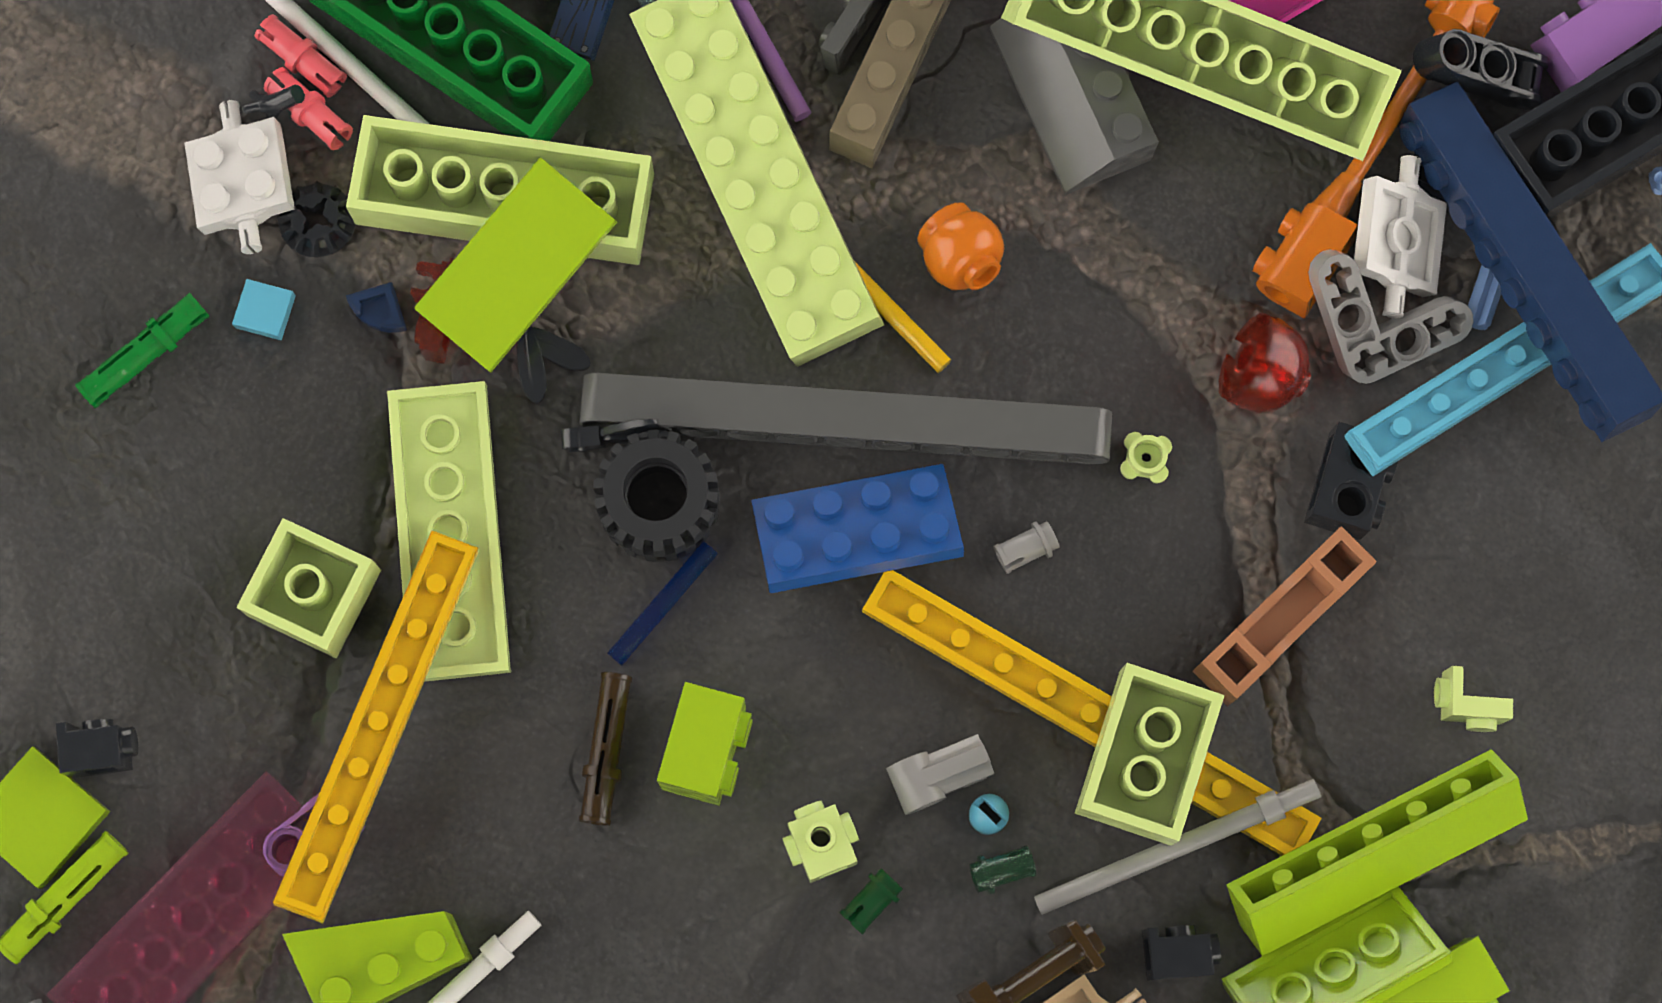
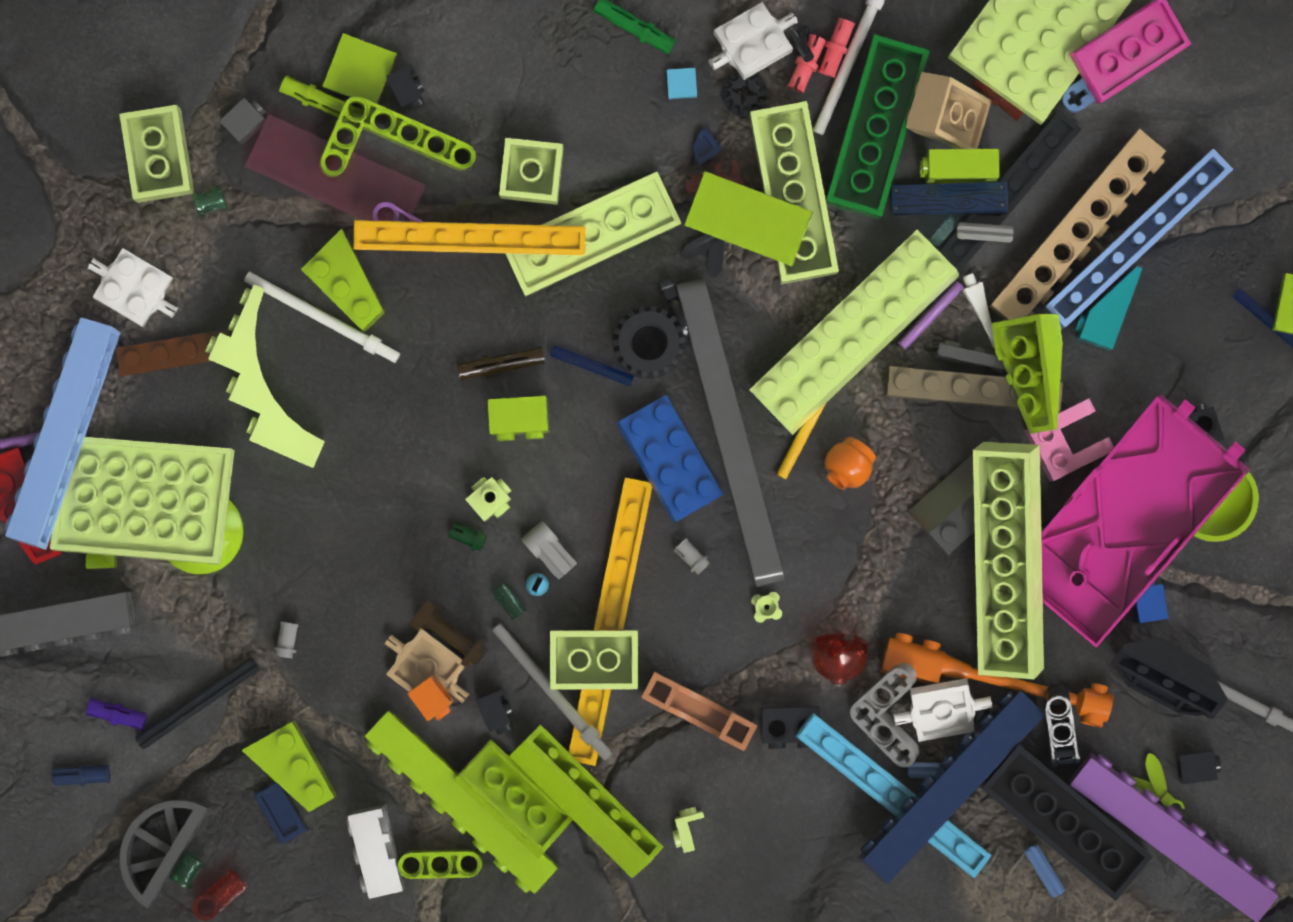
camera: 75 degrees right, 10 degrees up
none -> lime beam [319,96,476,177]

